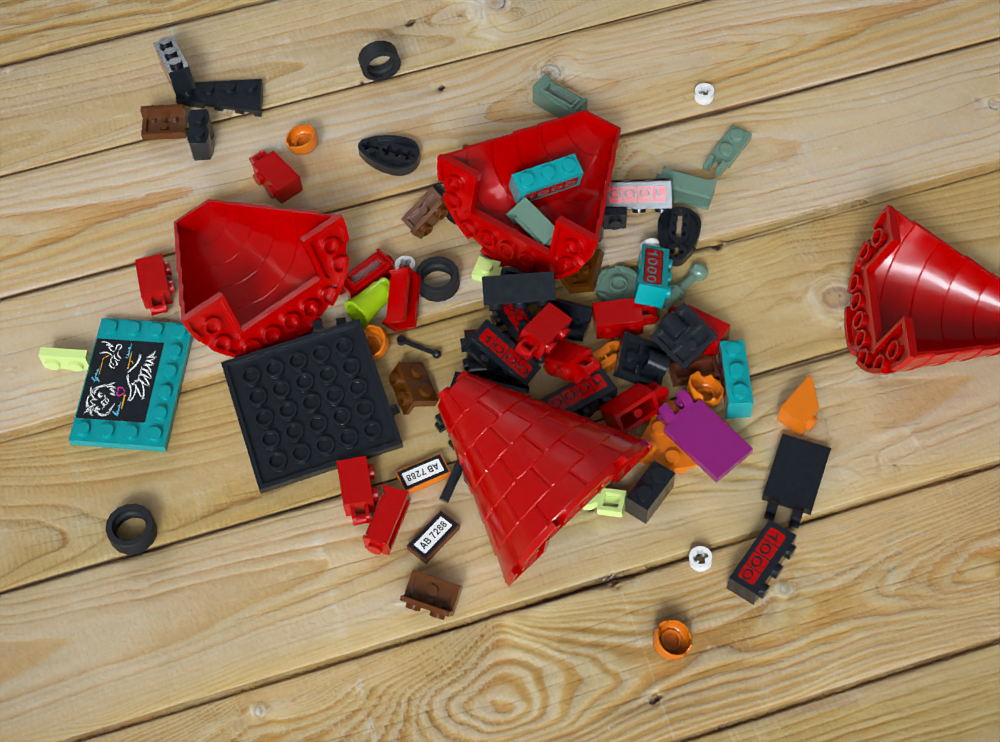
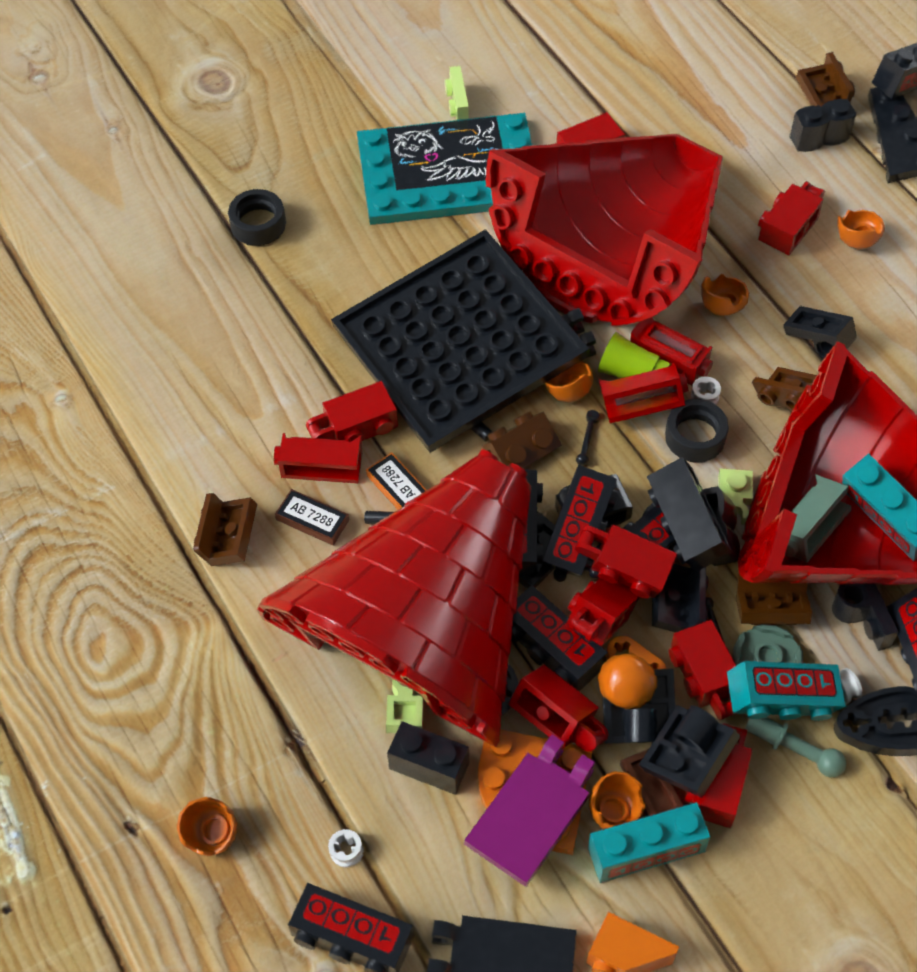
camera: 75 degrees right, 0 degrees up
black piece [358,135,420,176] -> none
none -> orange hair [598,654,657,710]
none -> black plate [783,306,857,359]

